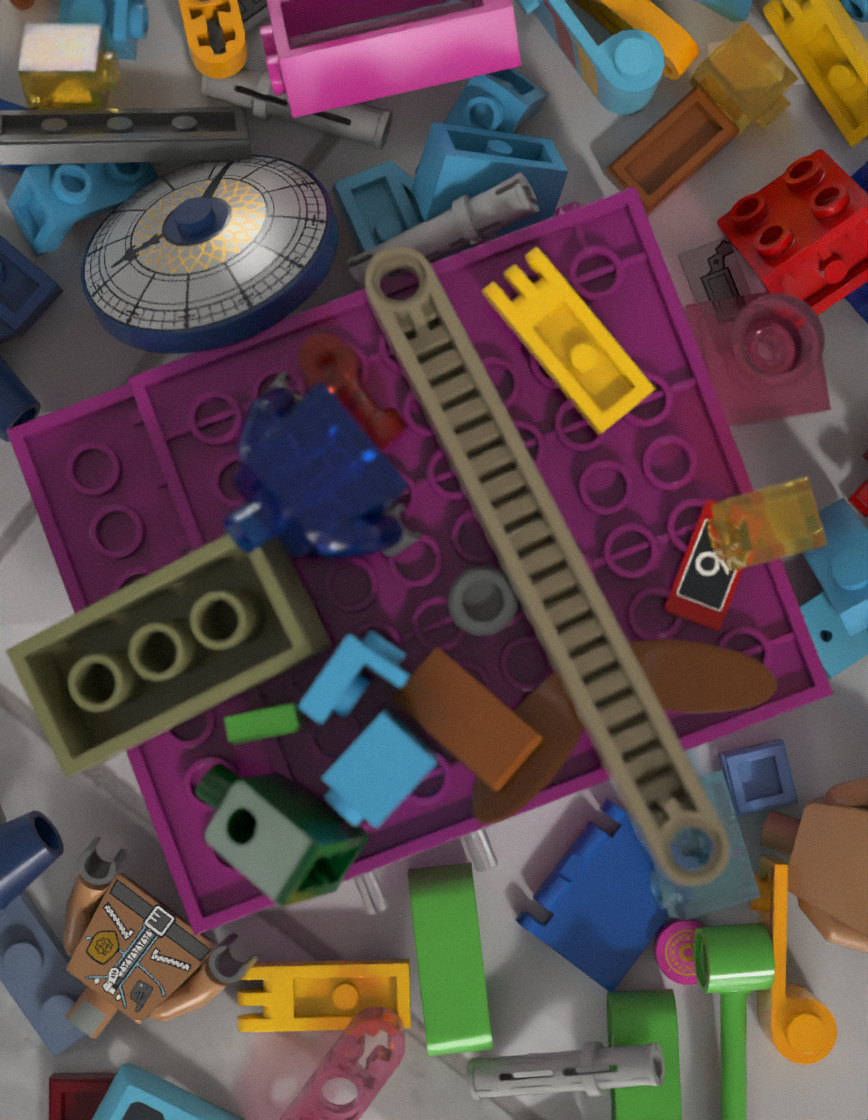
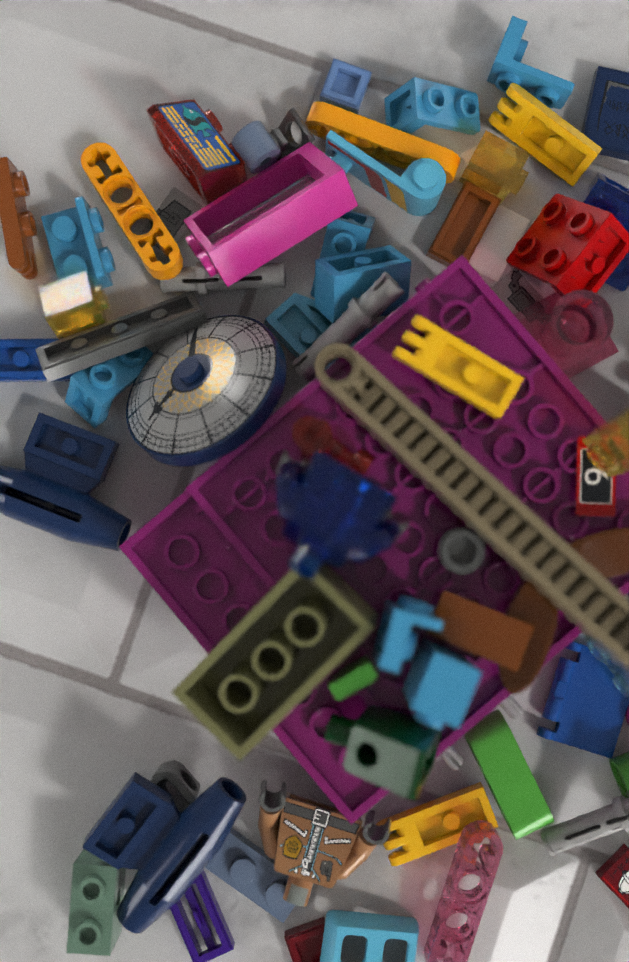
camera: 25 degrees left, 0 degrees up
none -> white sticker [469,205,530,282]

